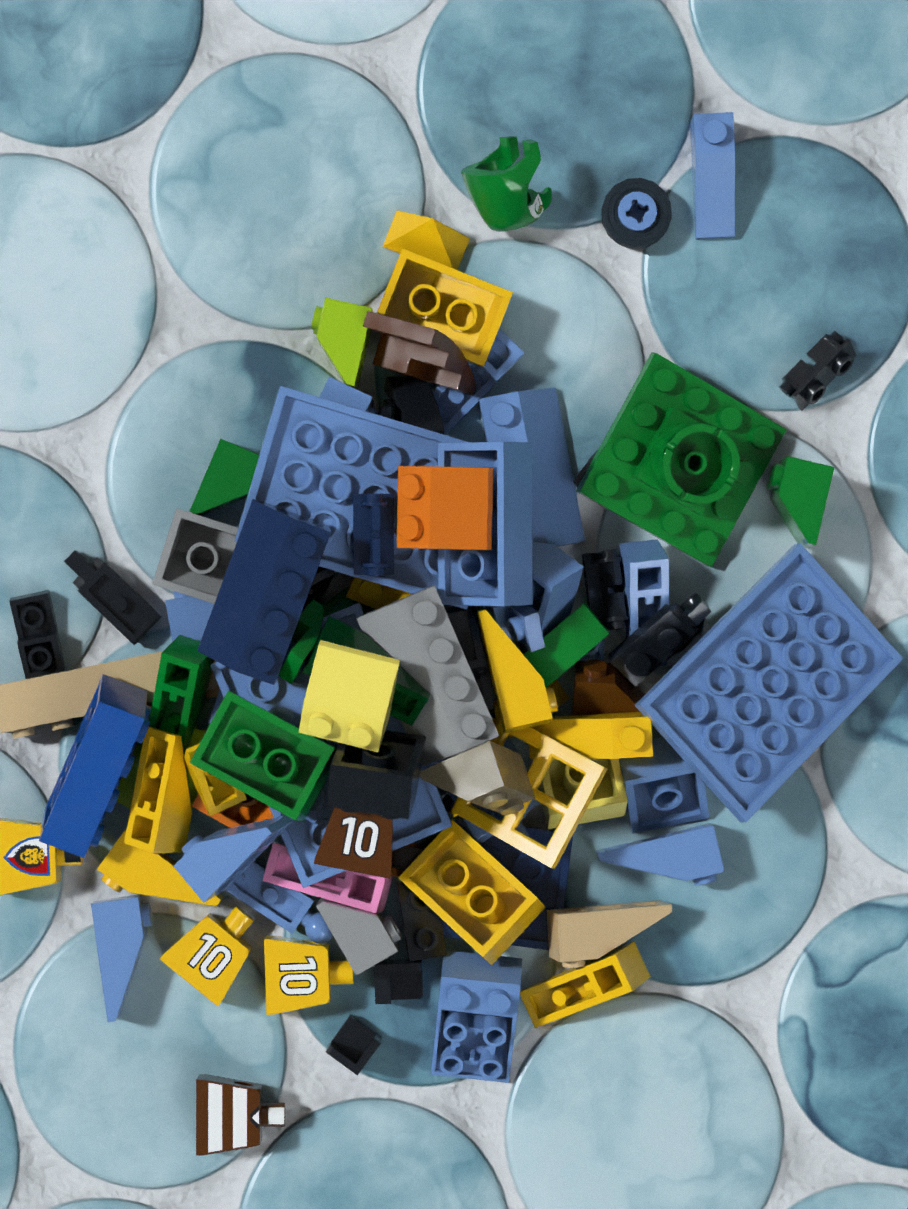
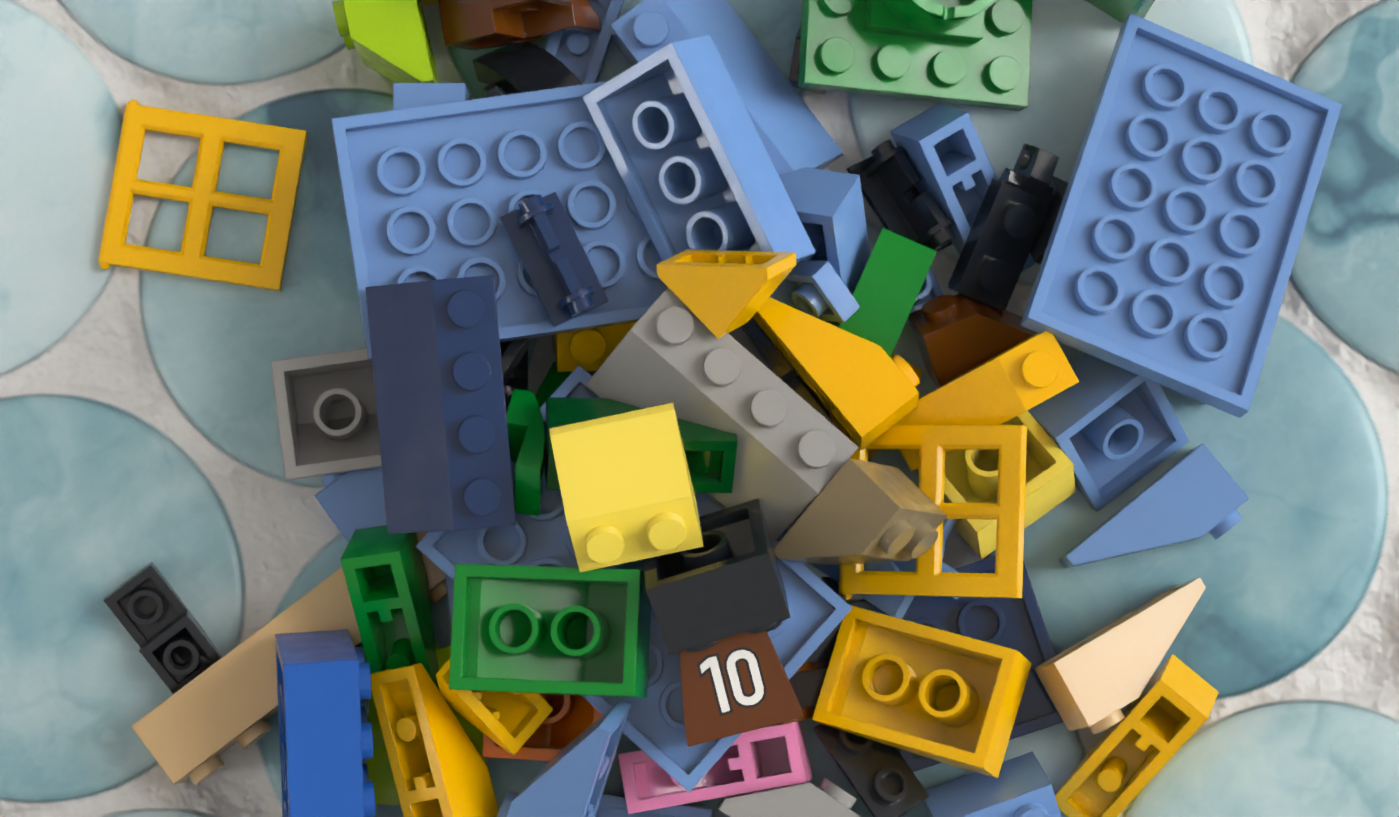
camera: 25 degrees left, 5 degrees down
black hinge [64,550,162,645] -> none
green slope [189,438,259,516] -> none
orange slope [397,466,493,550] -> none
none -> yellow window [98,99,308,292]
none -> yellow slope [656,249,797,339]

